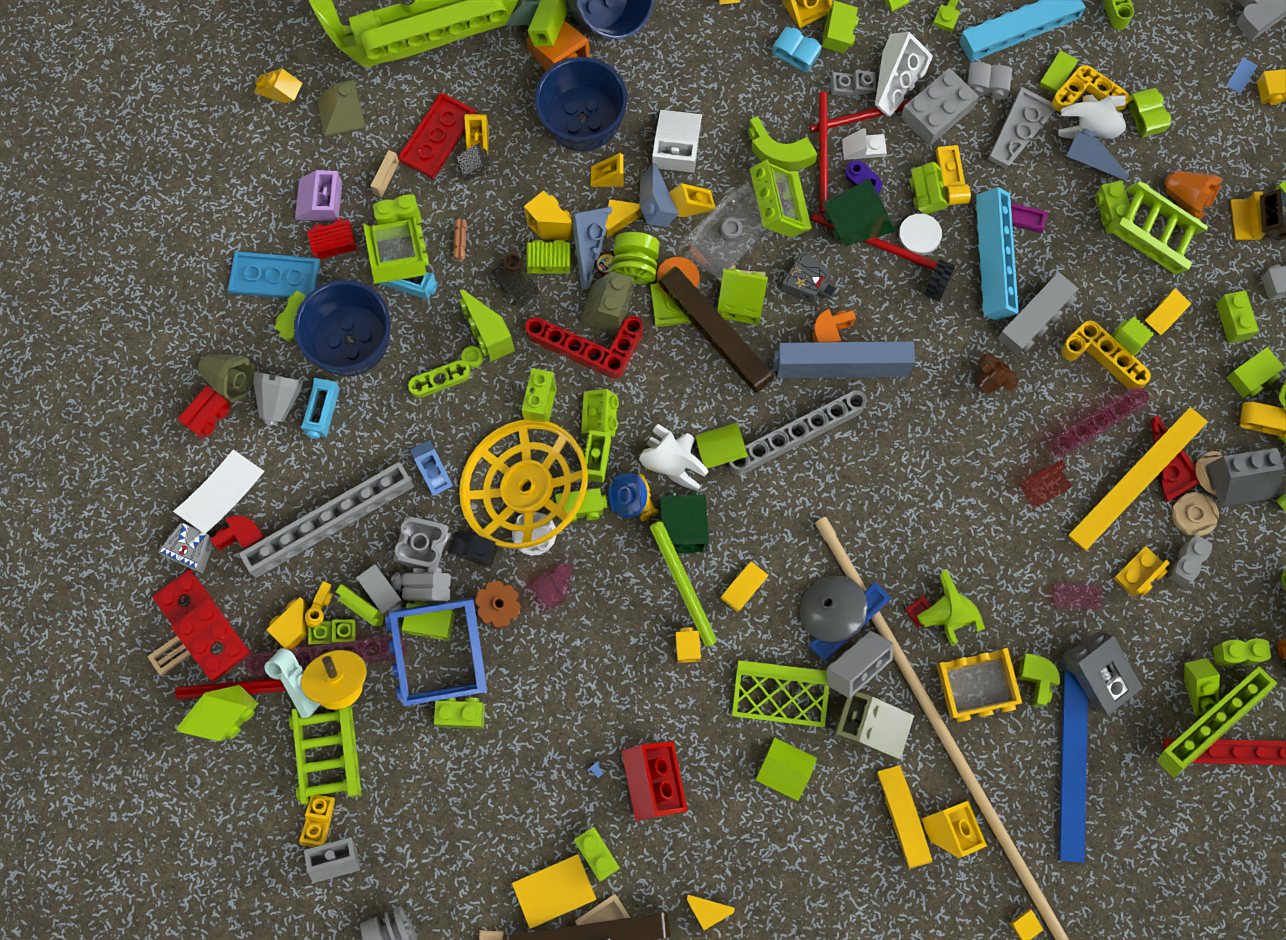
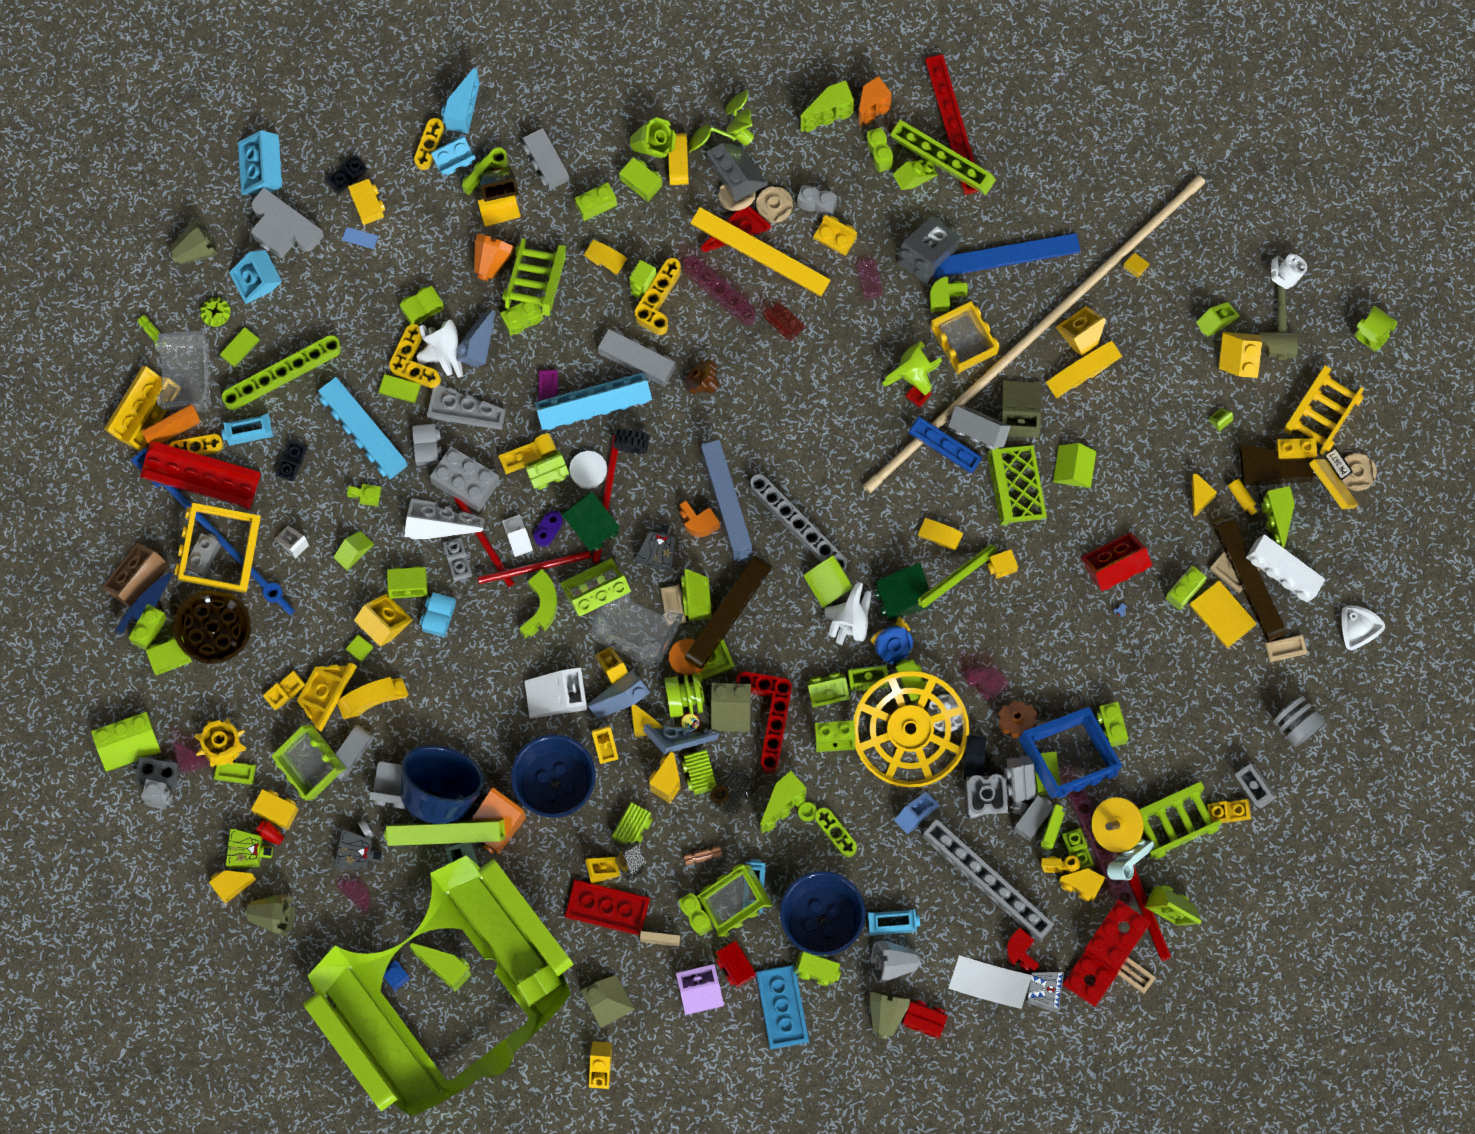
camera: 105 degrees left, 0 degrees up
light grey tile [720,217,742,240] -> none
dark grey dish [800,575,868,643] -> none
none -> lime brick [612,802,653,849]

